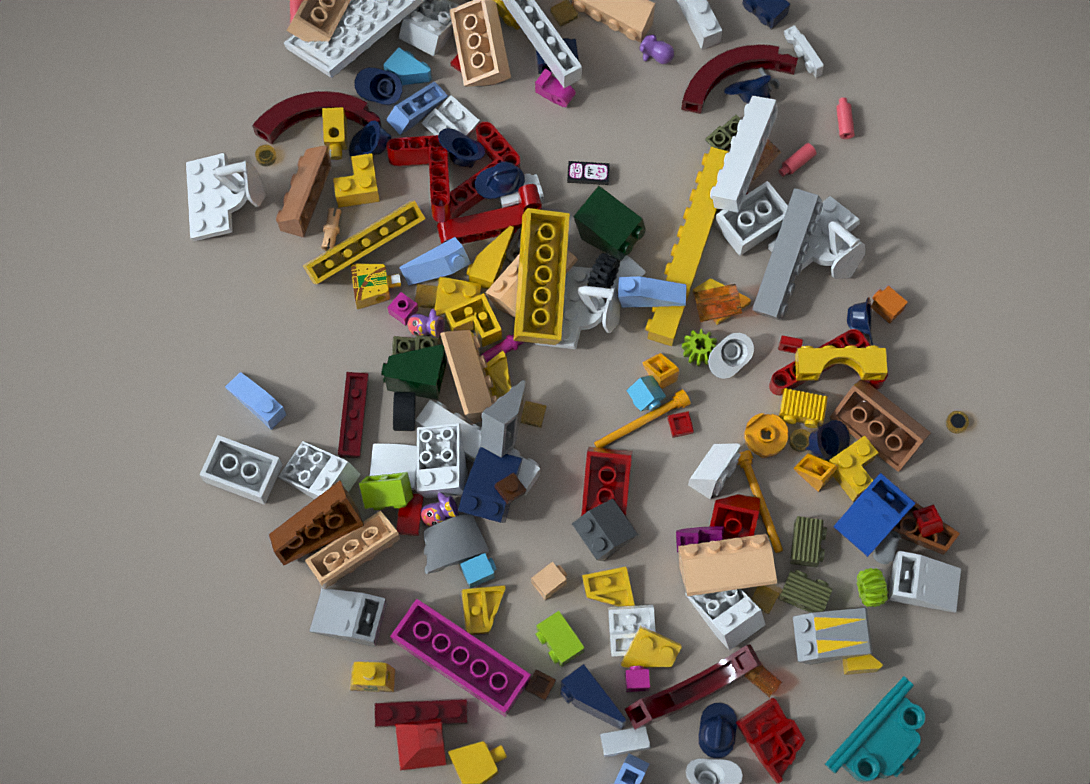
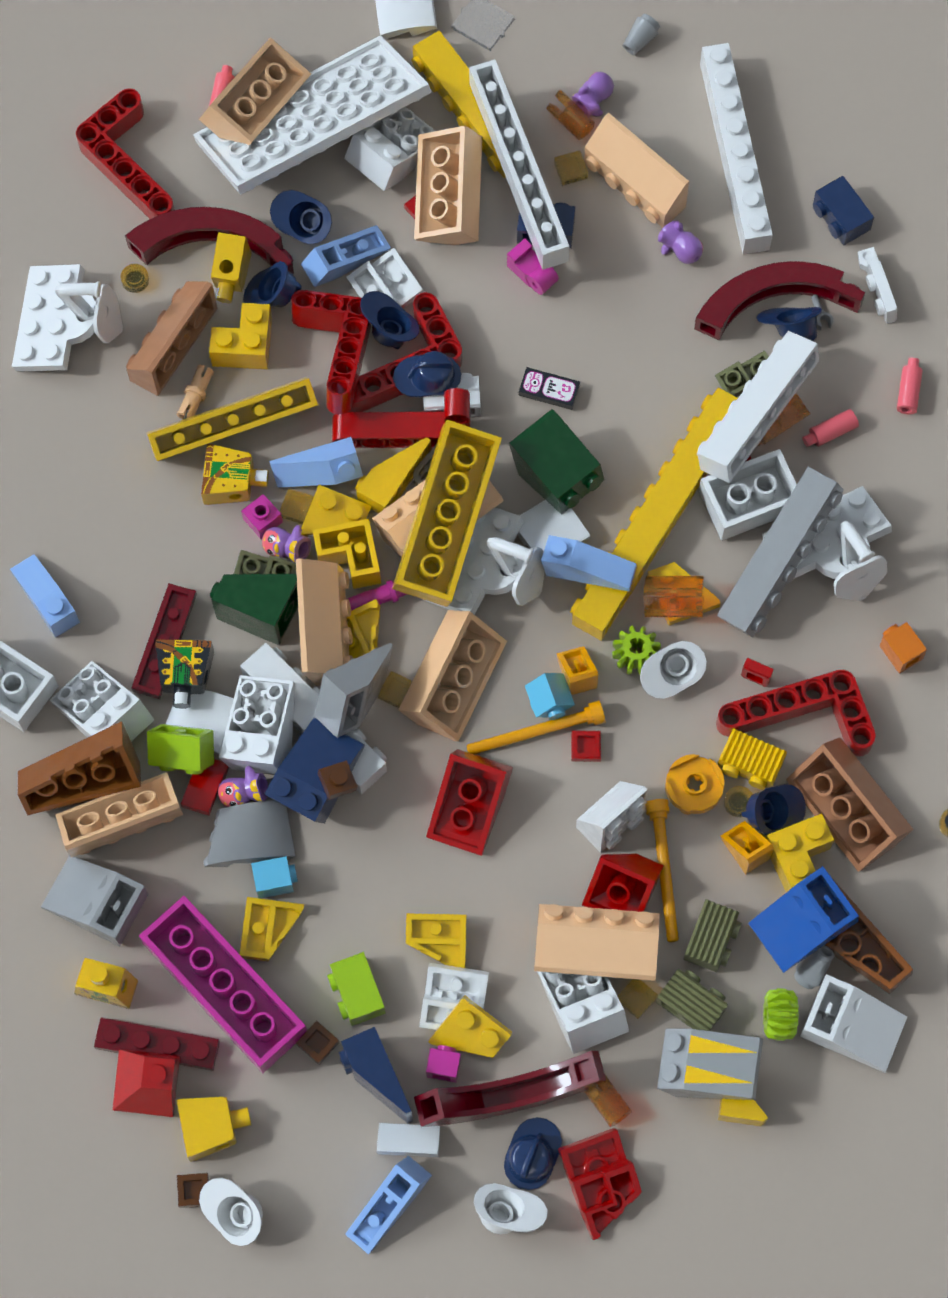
camera: 15 degrees right, 0 degrees up
medium azure slope [383,47,432,85] -> none
black tyre [393,391,416,431] -> none
light nougat brick [531,562,567,600] -> none
dark grey slope [572,499,639,561] -> none
black tyre [587,253,620,289] -> none
magenta slope [676,526,724,552] -> none
yellow arch [795,345,888,380] -> none
teal brick [825,676,925,782] -> none
dark blue piece [847,297,873,345] -> none
red slope [913,504,944,537] -> none
none -> red beam [76,88,175,219]
none -> torso [156,640,214,709]
none -> light nougat slope [398,610,507,742]

